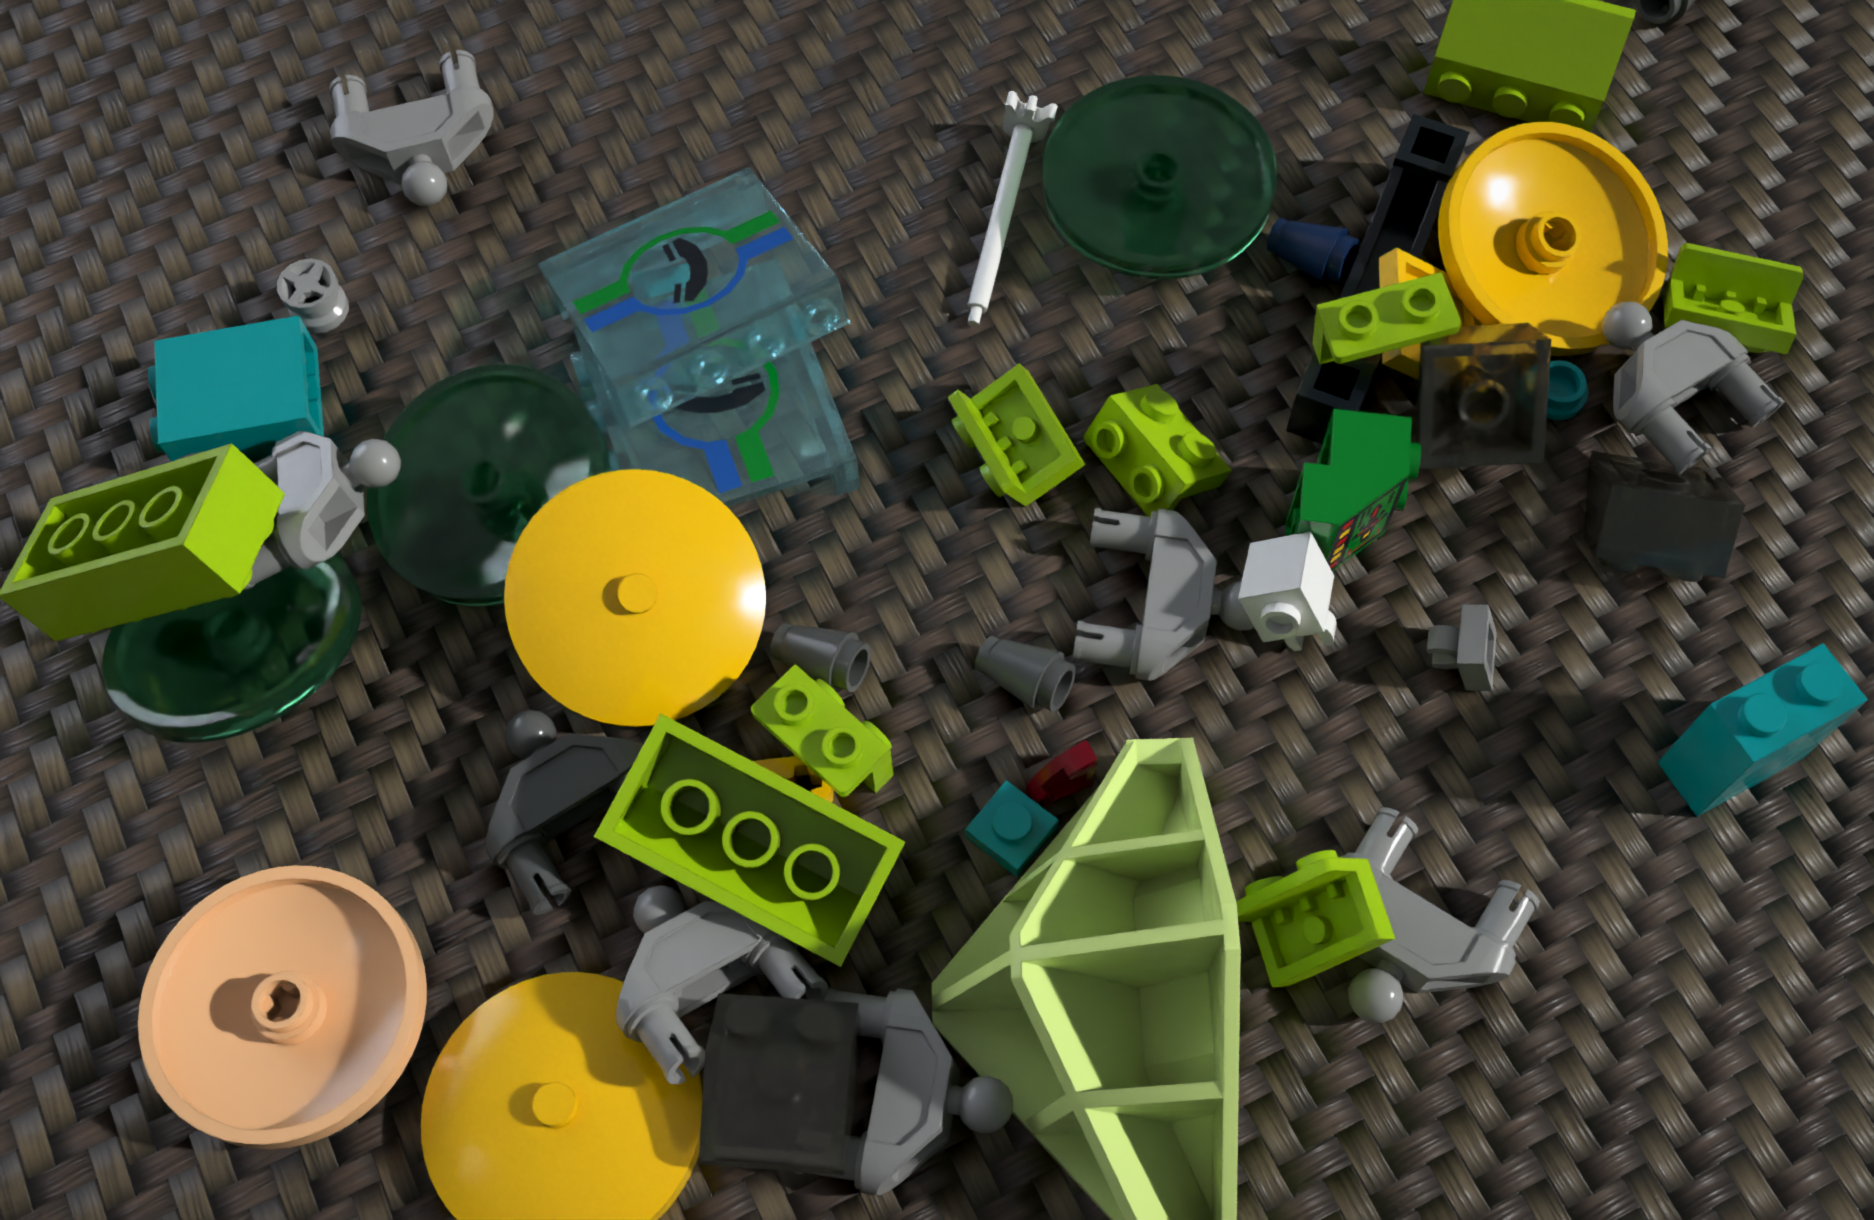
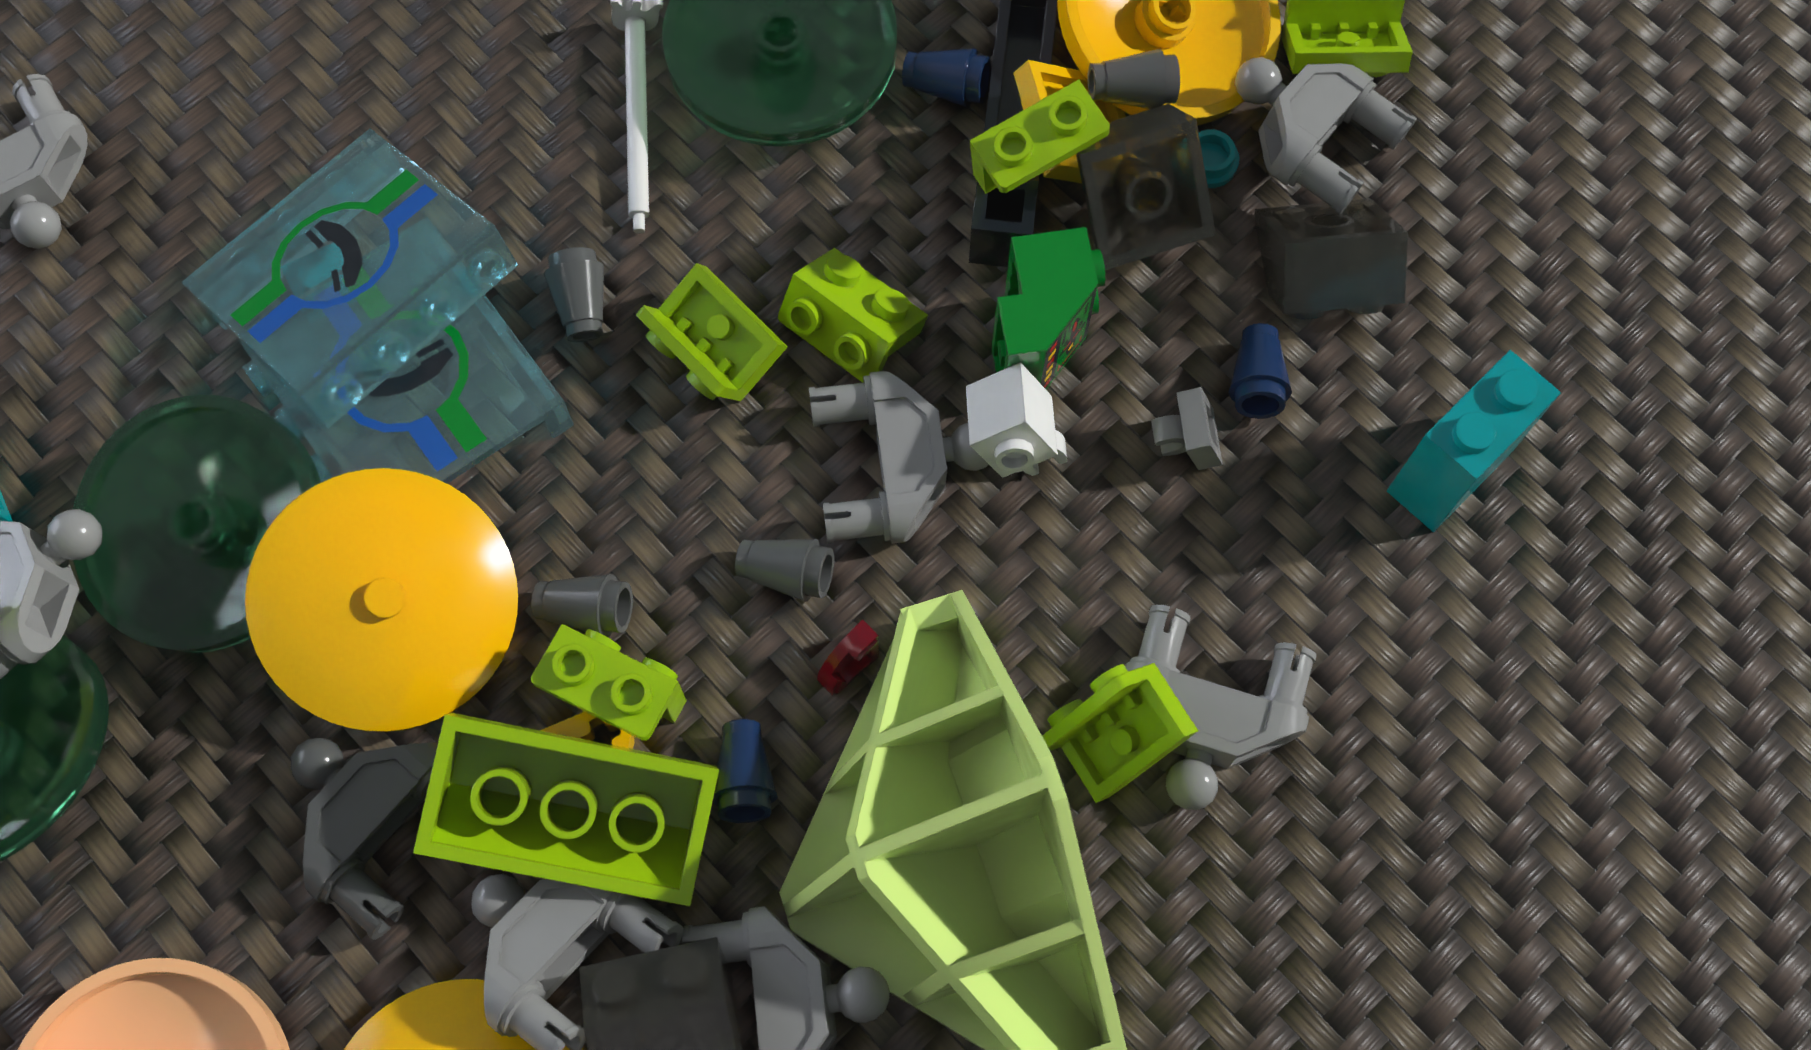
camera: 20 degrees left, 5 degrees up
teal plate [965,780,1059,877] -> none
none -> dark grey cone [544,247,604,342]
none -> cone [712,719,778,823]
none -> dark grey cone [1088,49,1180,110]
none -> dark blue cone [1229,323,1292,419]

